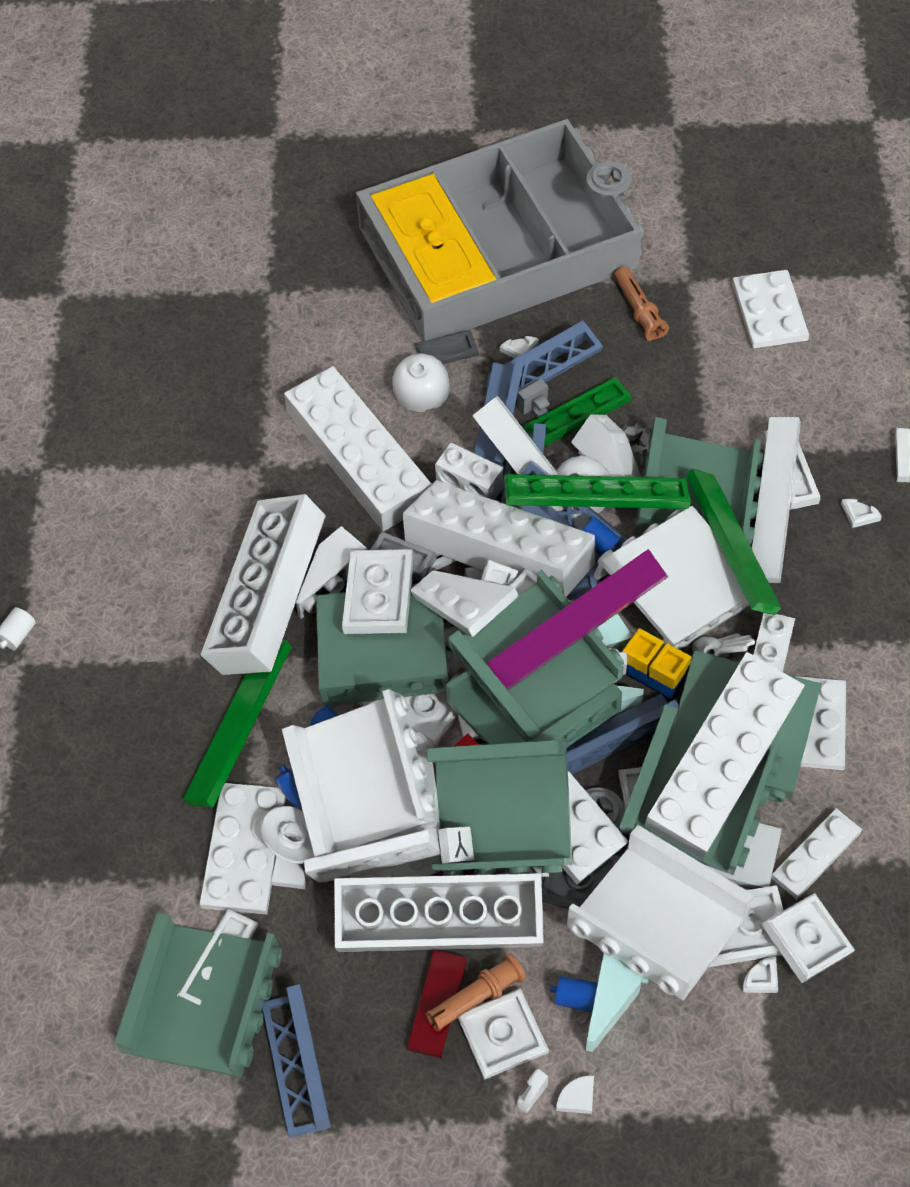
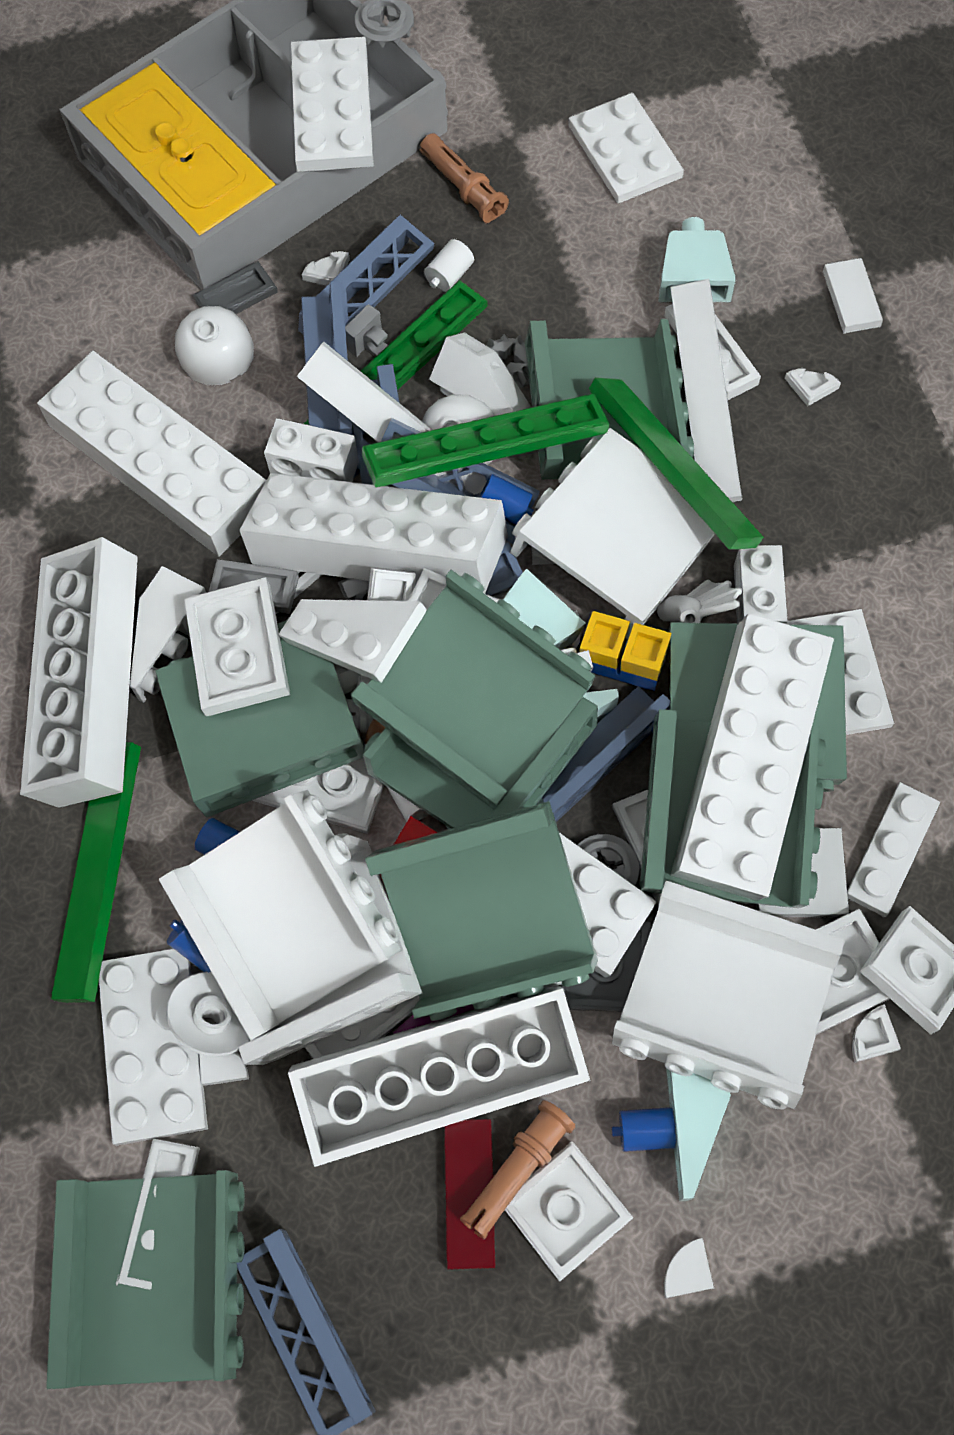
camera: 15 degrees left, 10 degrees up
white tile [438,827,474,864] -> none
magenta tile [487,549,668,690] -> none
white tile [517,1069,548,1113] -> none
none -> white plate [291,37,374,172]
none -> white piece [424,239,474,292]
none -> light aqua torso [659,217,735,302]

